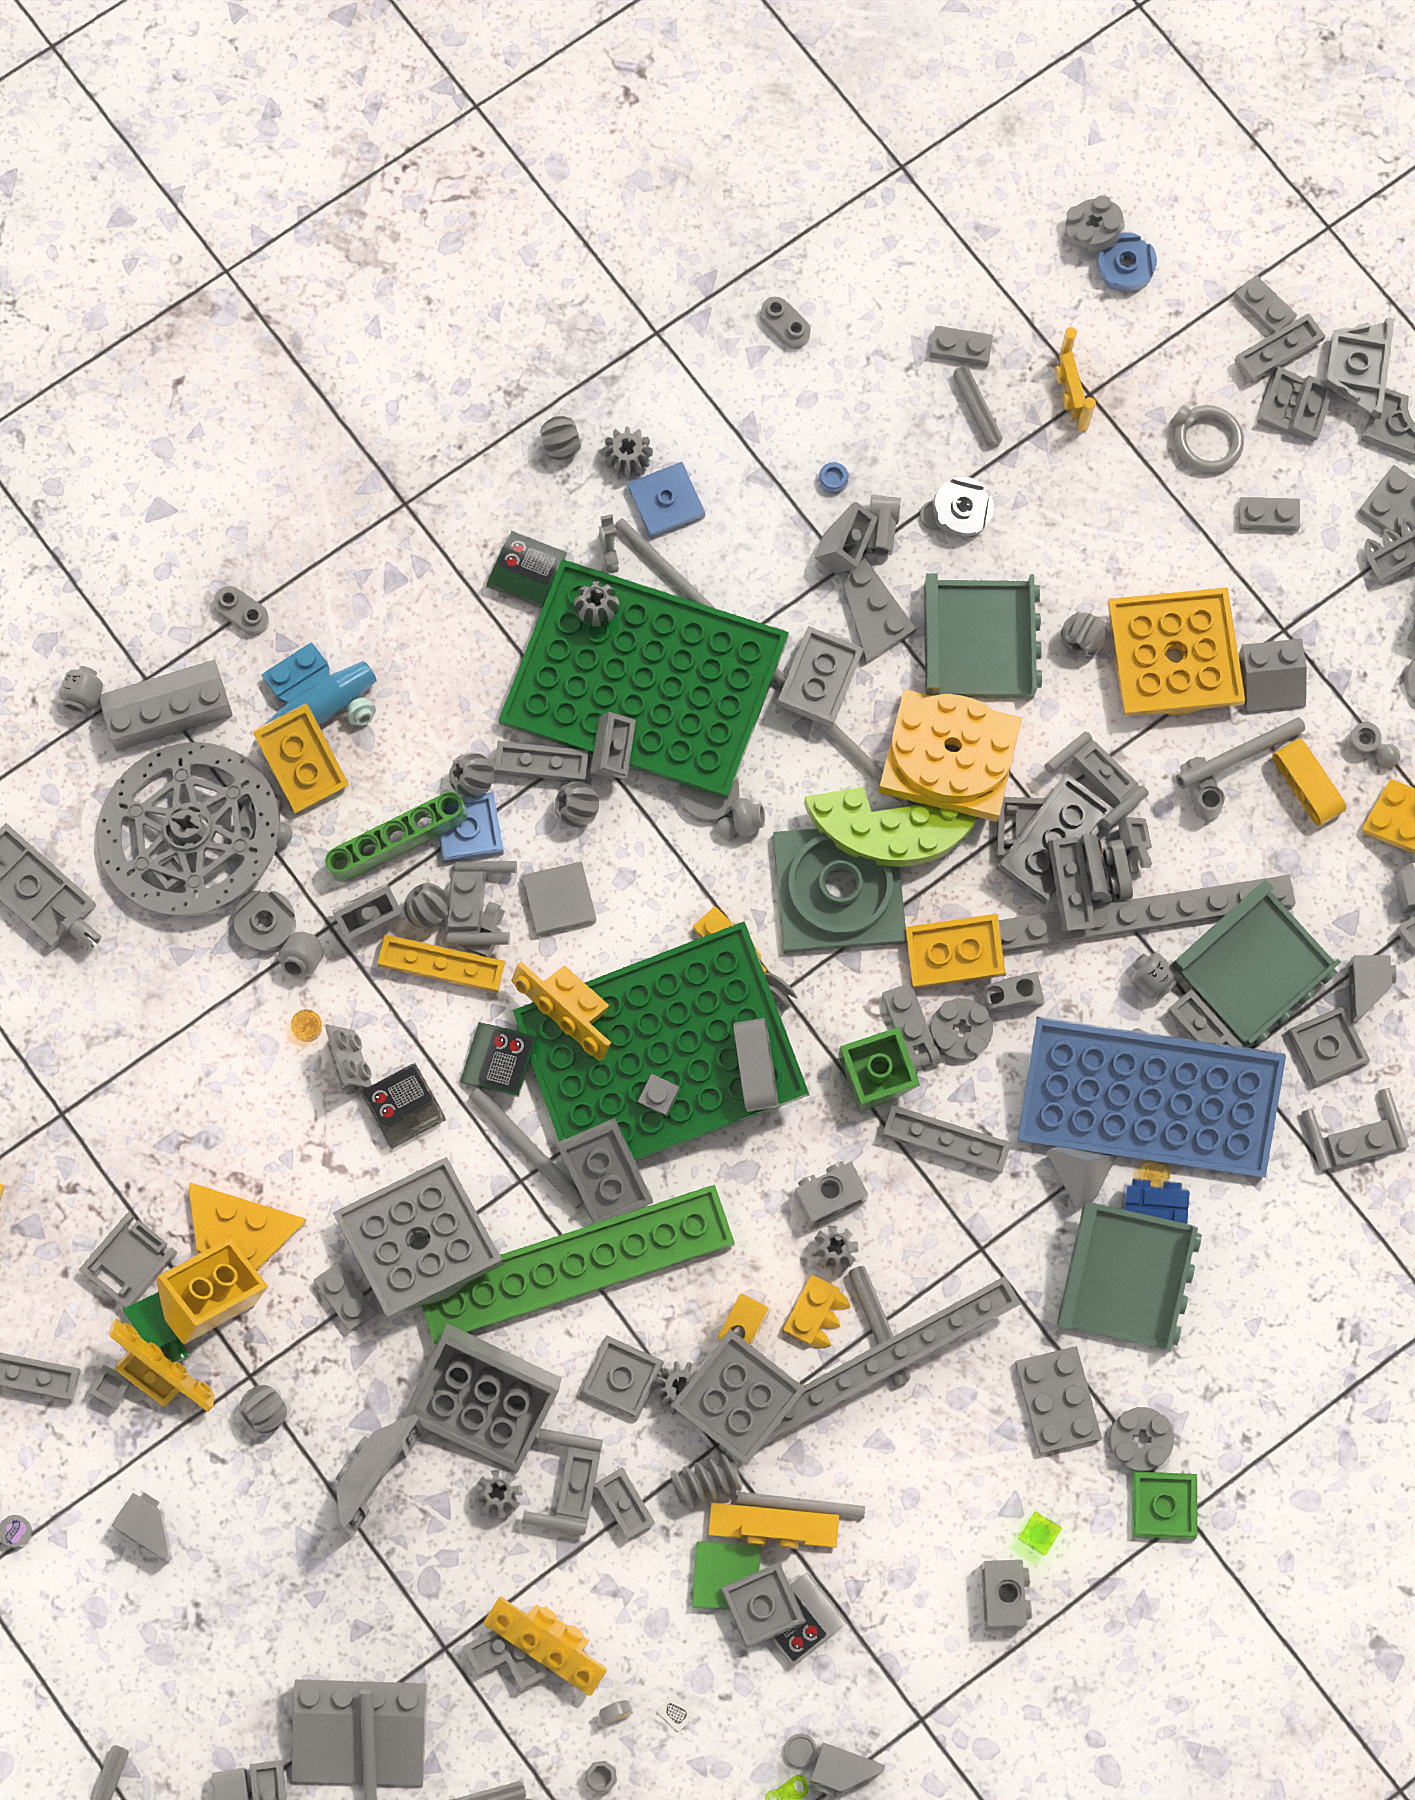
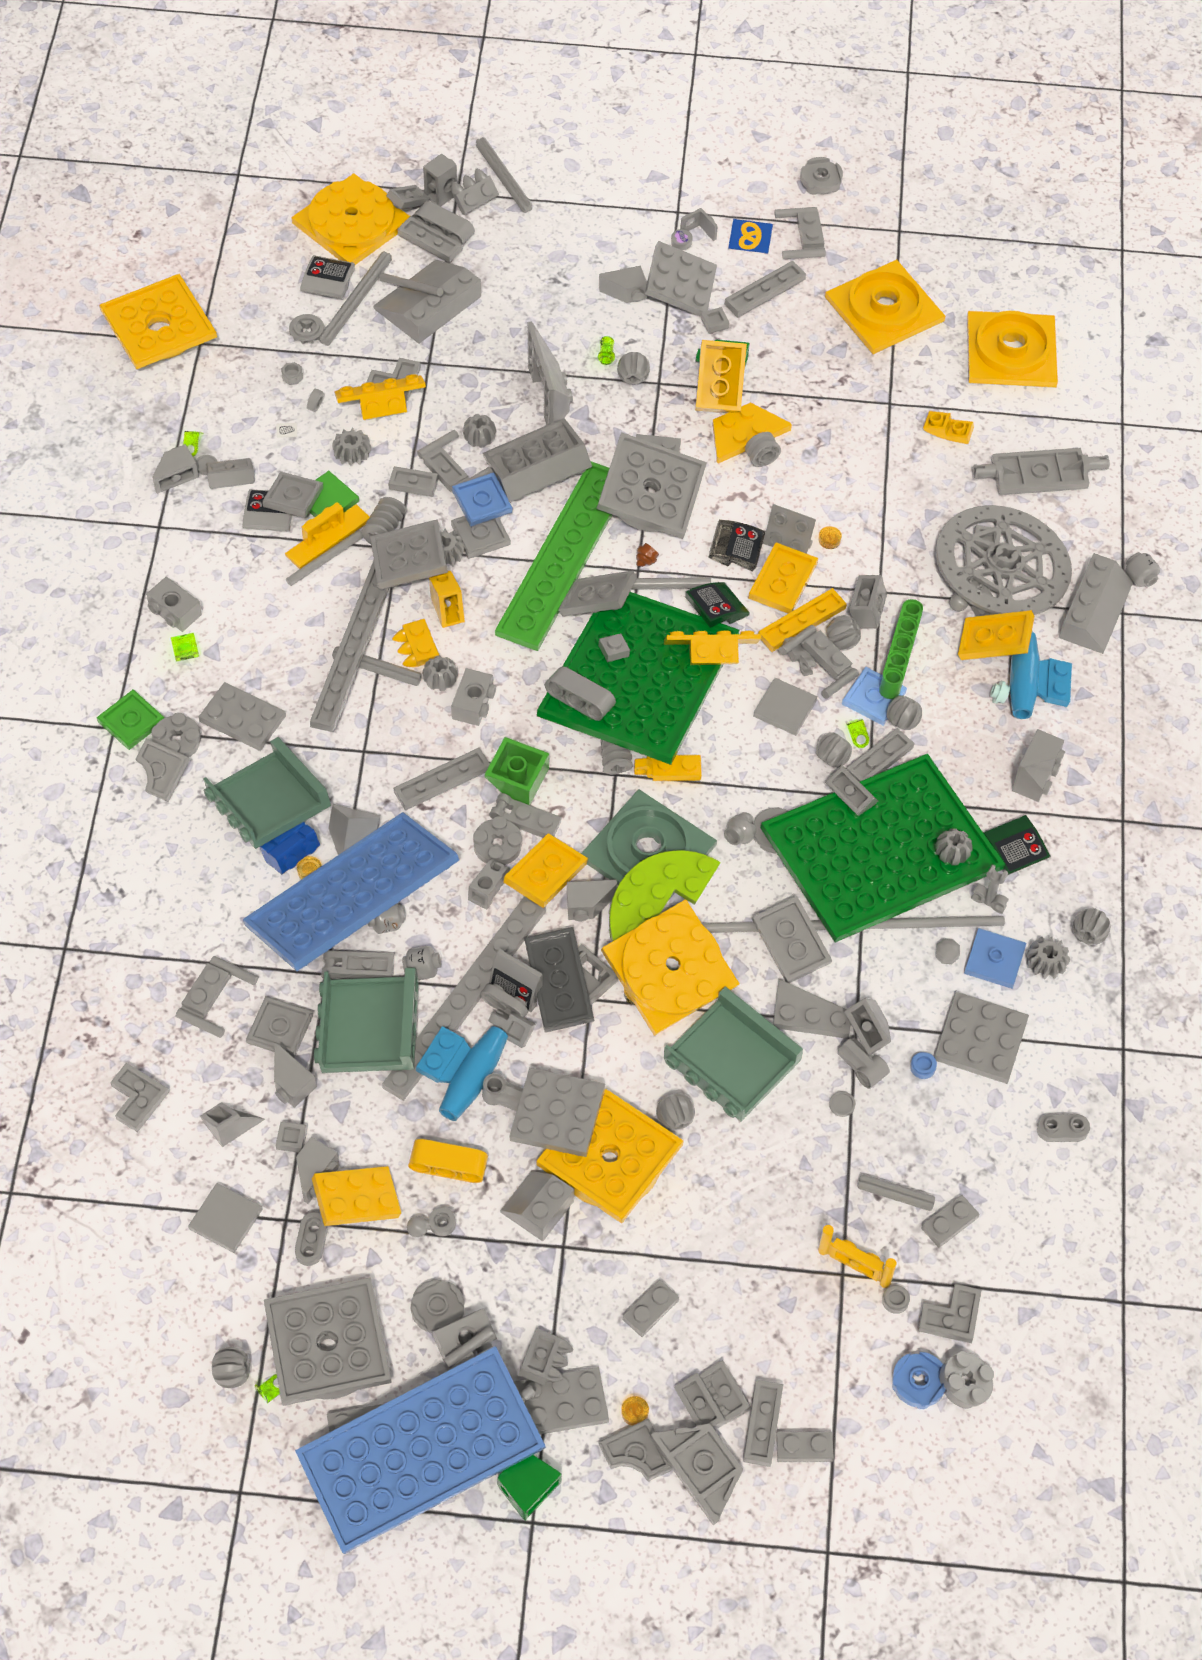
camera: 135 degrees right, 15 degrees down
light grey container [78,1212,177,1308] -> none
yellow bracket [109,1319,215,1412] -> none
light grey plate [214,586,269,635] -> none
light grey plate [234,890,297,954] -> none
light grey head [279,932,324,978] -> none
plate [933,477,994,537] -> none
light grey plate [1044,731,1149,829] -> none
light grey plate [1048,836,1096,932] -> none
light grey piece [1169,404,1244,473] -> none
light grey piece [1176,717,1306,789] -> none
none -> light grey tile [135,738,190,802]
none -> light grey slope [206,458,255,489]
none -> light grey gear [332,427,371,466]
none -> dark azure plate [416,1026,508,1121]
none -> medium blue plate [452,472,513,527]
none -> light grey plate [509,1068,606,1157]
none -> light grey slope [567,880,617,922]
none -> clear neon green pin [598,336,615,365]
none -> clear yellow tile [621,1396,649,1426]
none -> dark orange plate [636,543,659,567]
none -> light grey plate [644,240,717,317]
none -> light grey wheel [745,432,781,467]
none -> yellow plate [748,542,818,614]
none -> clear neon green piece [846,718,869,748]
none -> light grey tile [882,1285,910,1314]
none -> light grey plate [918,1284,982,1344]
none -> yellow slope [923,411,974,444]
none -> light grey plate [935,992,1029,1084]
none -> light grey tile [936,939,960,964]
none -> light grey slope [1012,729,1065,802]

